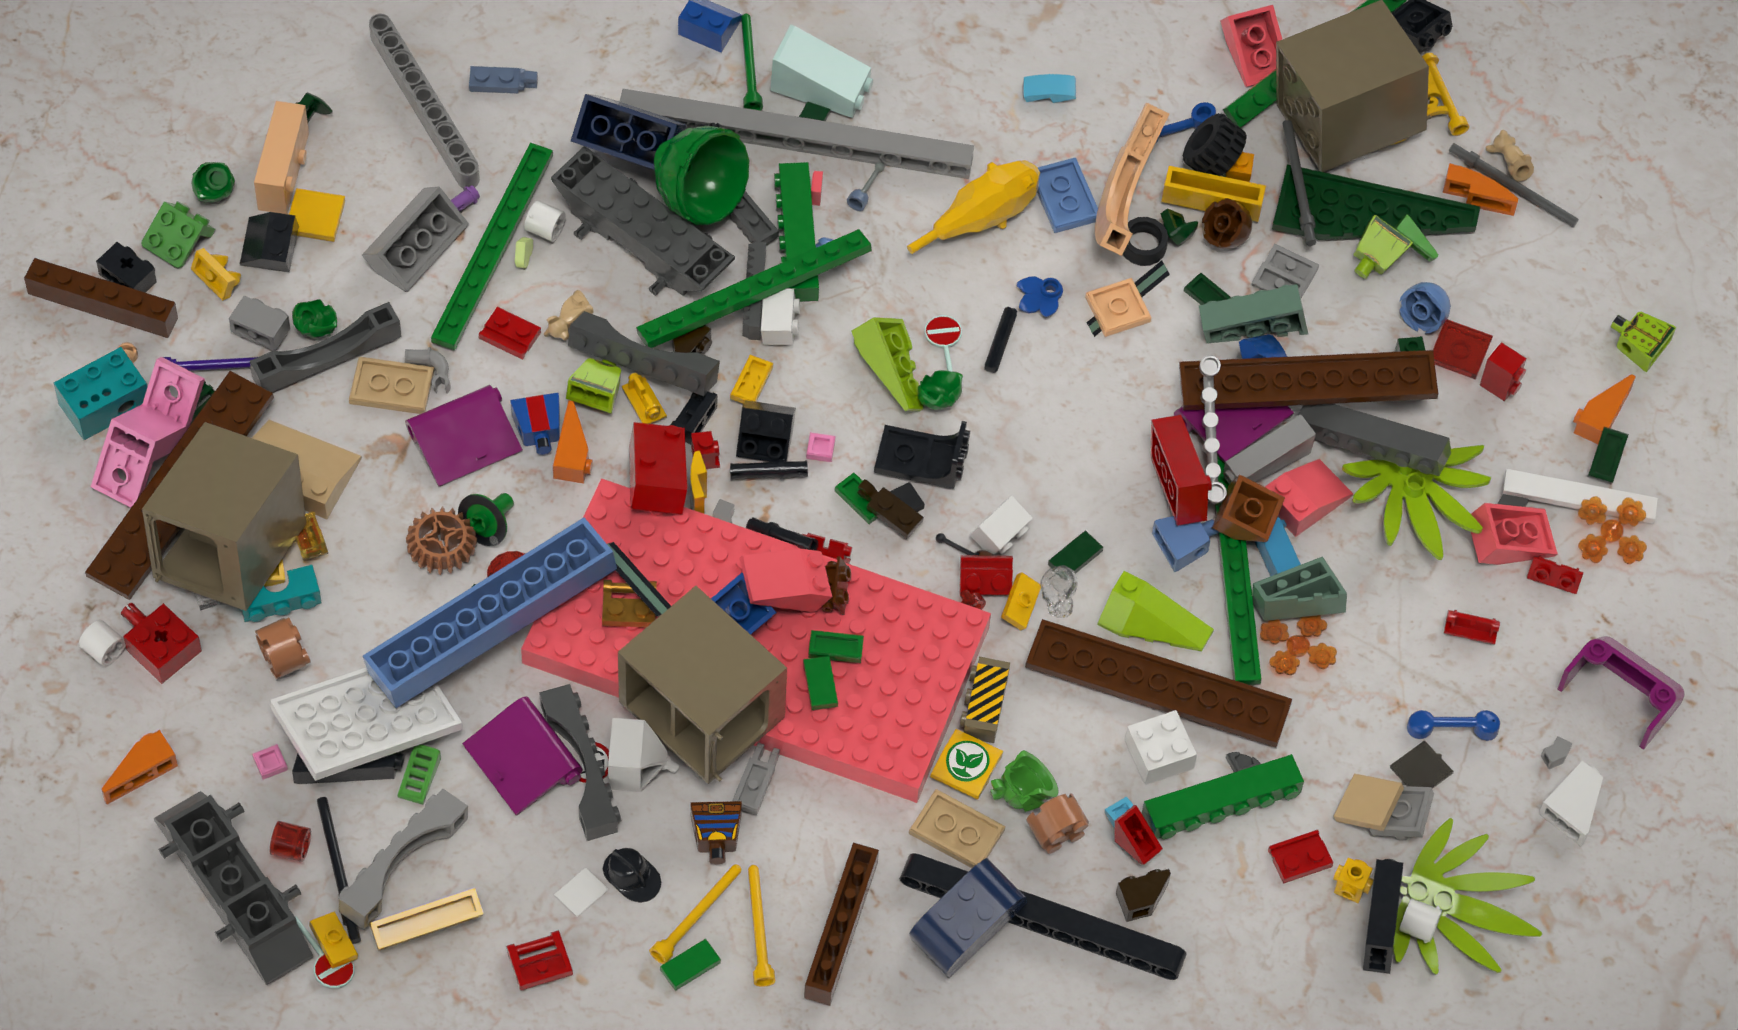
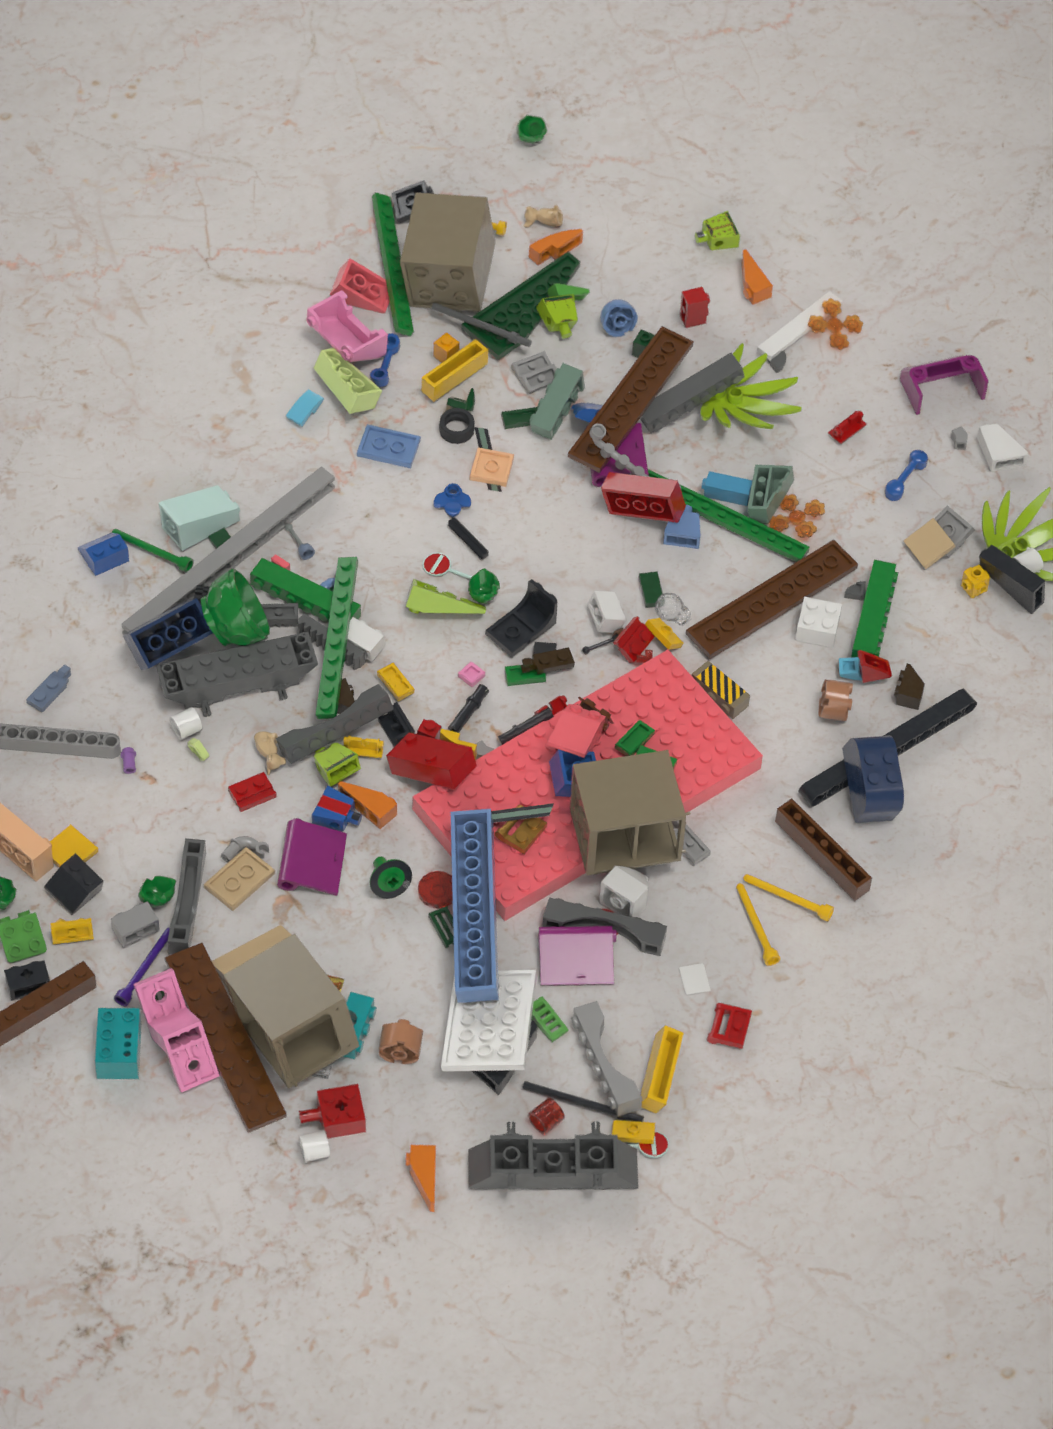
camera: 55 degrees left, 5 degrees down
light nougat hinge [118,342,138,363] -> none
bright pink tile [252,744,288,780] -> none
light grey slope [362,187,469,291] -> none
nougat gear [406,506,477,575] -> none
green plate [431,142,553,350] -> none
black piece [602,848,662,903] -> none
green tile [660,938,721,991] -> none
torso [690,801,742,865] -> none
black slope [736,400,796,462] -> none
yellow piece [907,160,1040,254] -> none
tan tile [909,789,1005,868] -> none
slope [930,729,1003,800] -> none
bright green helmet [990,750,1059,812] -> none
light nougat arch [1095,102,1169,256] -> none
lime wedge [1097,571,1214,652] -> none
black tyre [1182,113,1247,176] -> none
reddish brown cylinder [1202,198,1252,249] -> none
dark orange slope [1212,474,1285,542] -> none
light grey slope [1223,415,1316,484] -> none
coral slope [1265,459,1353,537] -> none
red plate [1268,830,1334,884] -> none
clear smoke piece [1390,740,1454,789] -> none
clear red tile [1433,319,1493,379] -> none
dark grey bar [1449,143,1579,227] -> none
coral slope [1471,503,1558,565] -> none
red hinge [1527,556,1584,594] -> none
dark green tile [1588,426,1629,483] -> none
none -> bright pink windscreen [306,290,388,362]
none -> yellowish green wedge [314,348,382,414]
none -> green hair [517,115,547,143]

